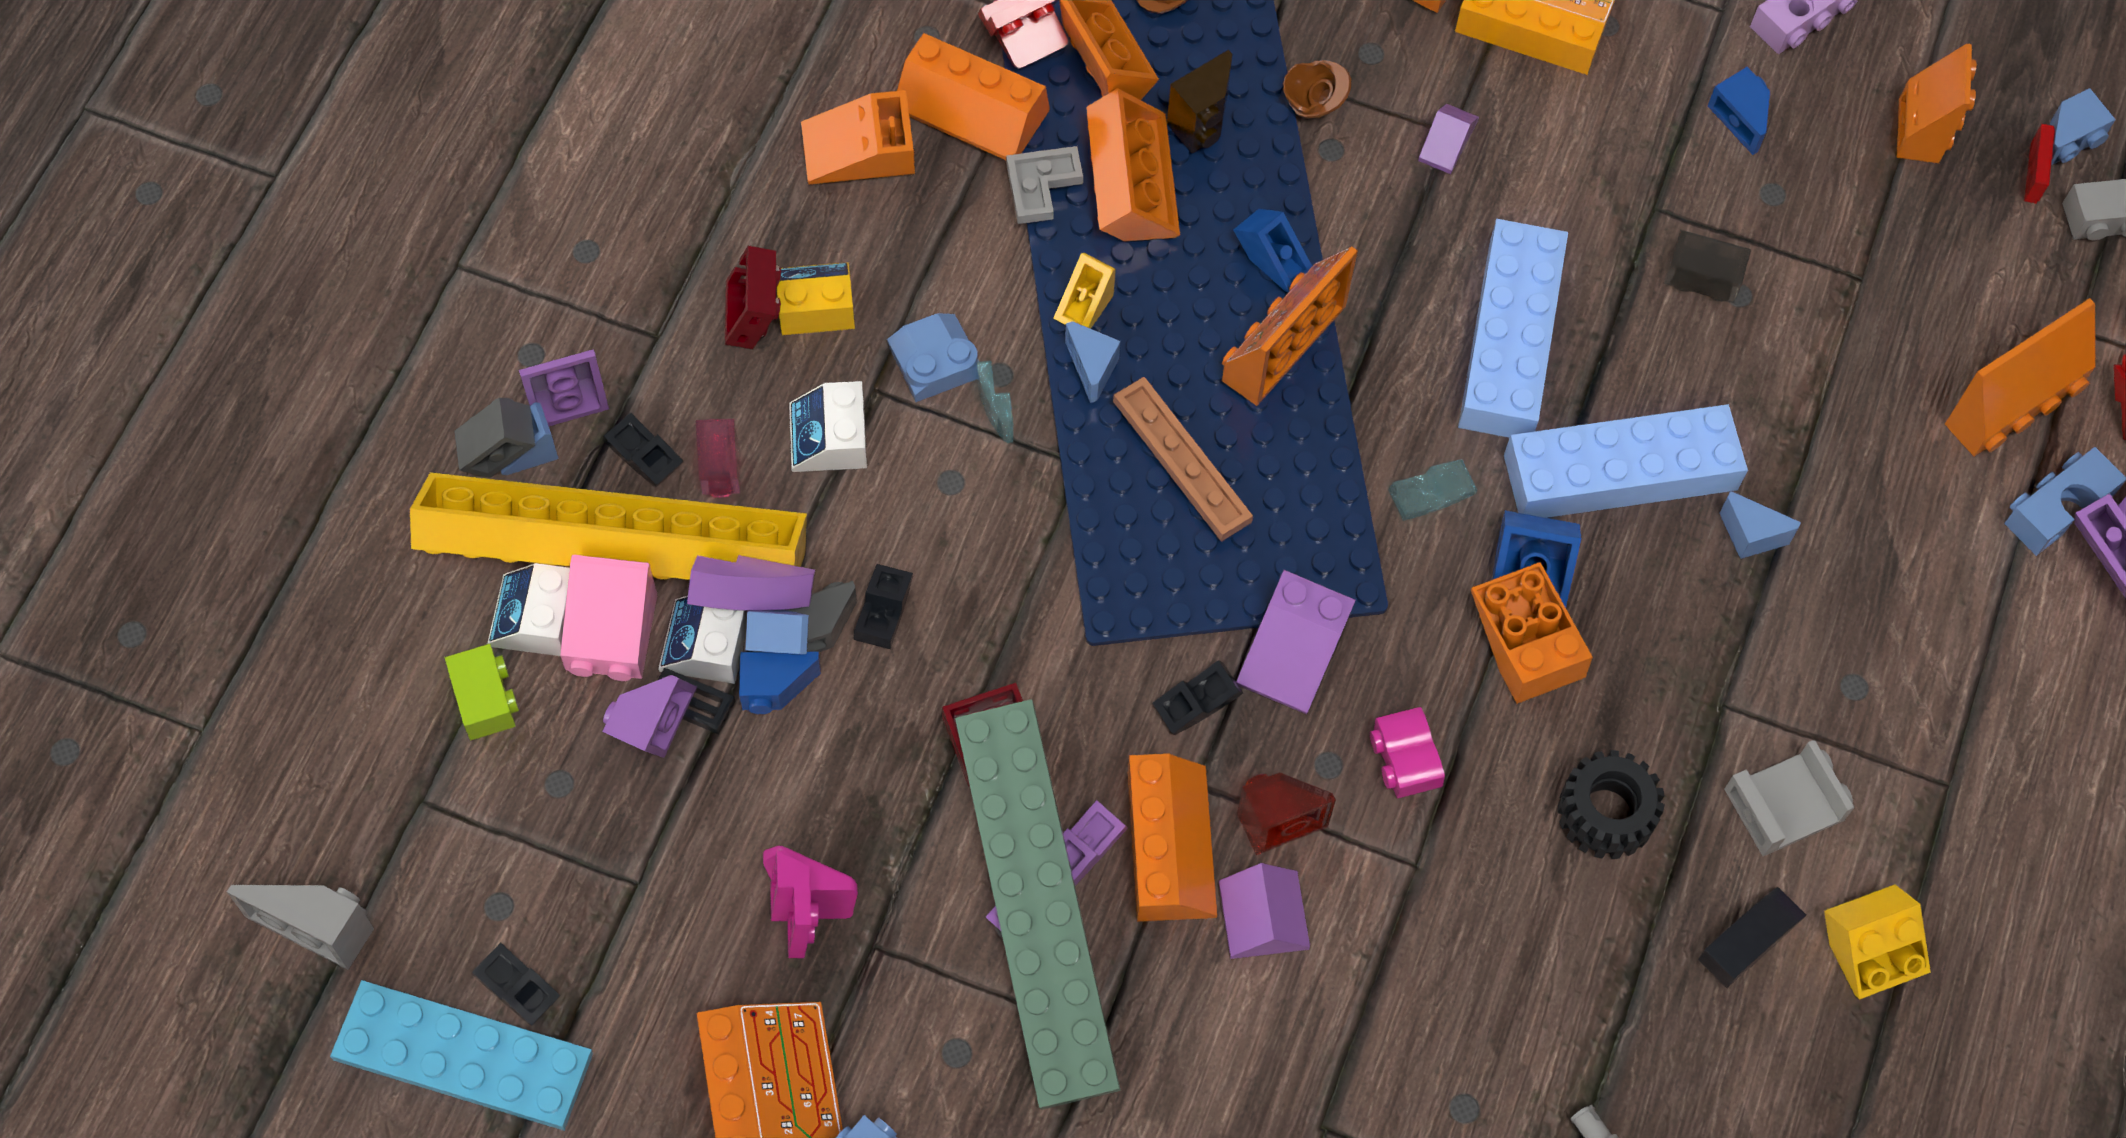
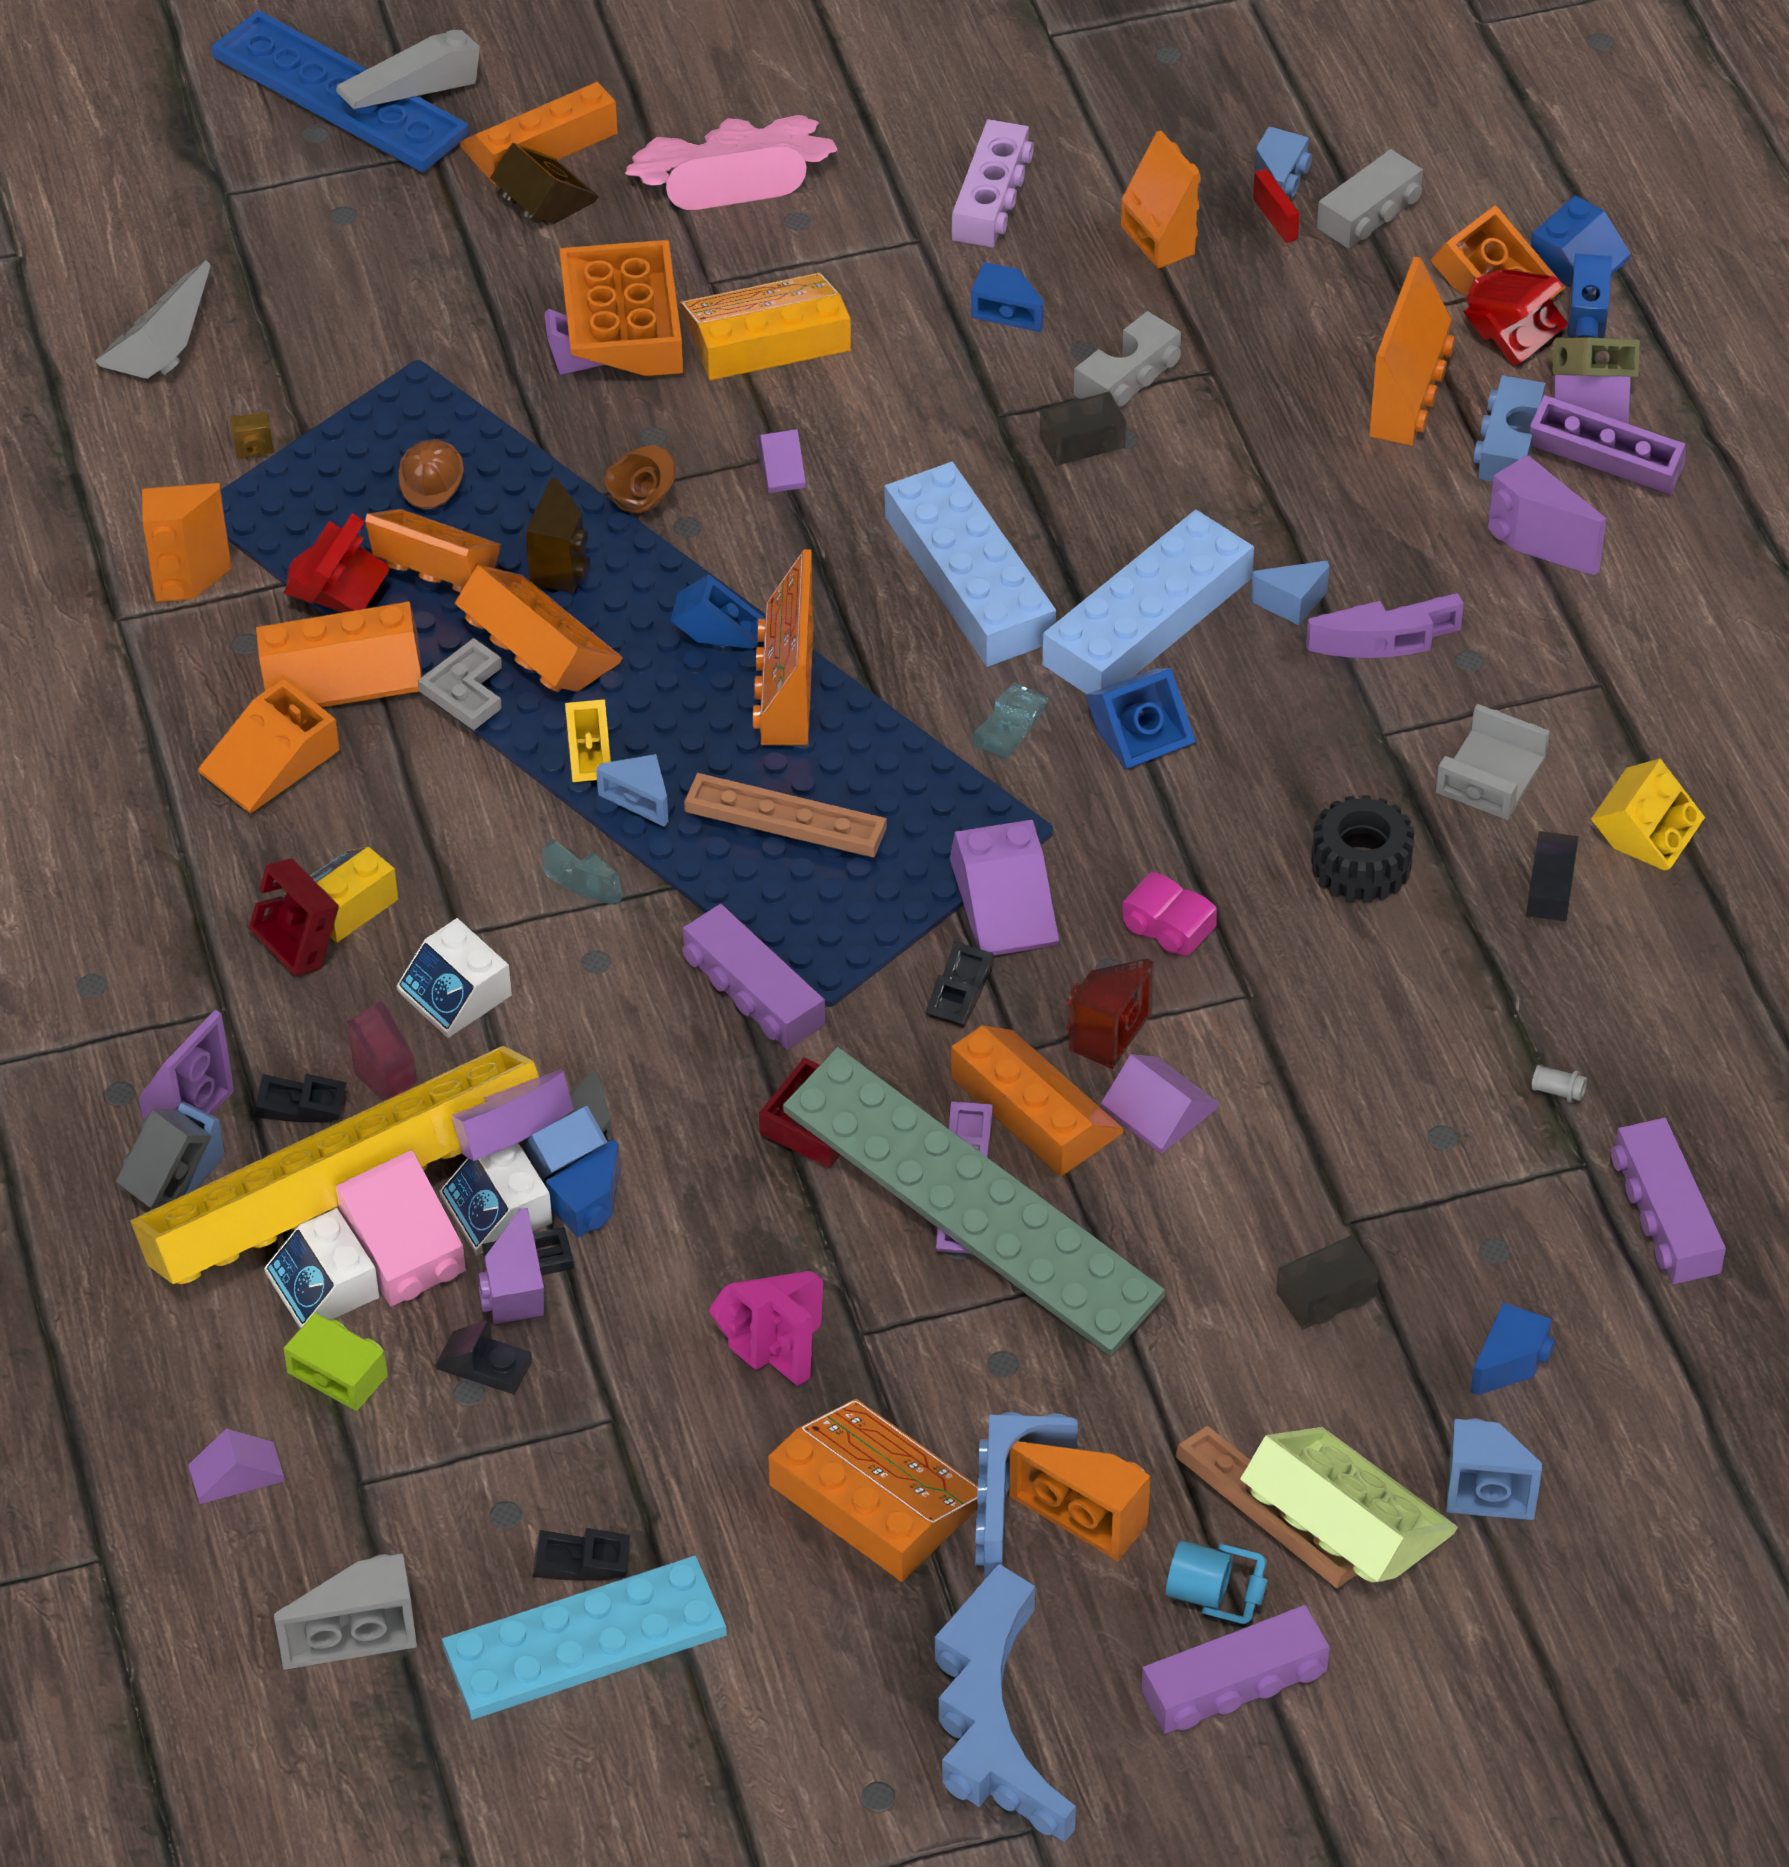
camera: 35 degrees left, 15 degrees down
black slope [854,564,913,649] -> none
medium blue slope [887,313,983,402] -> none
orange slope [1471,562,1593,704] -> none
none -> medium lavender slope [188,1429,285,1504]
none -> black slope [435,1320,532,1395]
none -> medium lavender brick [682,904,825,1050]
none -> light grey arch [1074,311,1181,416]
none -> medium lavender slope [1306,593,1464,658]
none -> medium lavender slope [1488,455,1607,575]

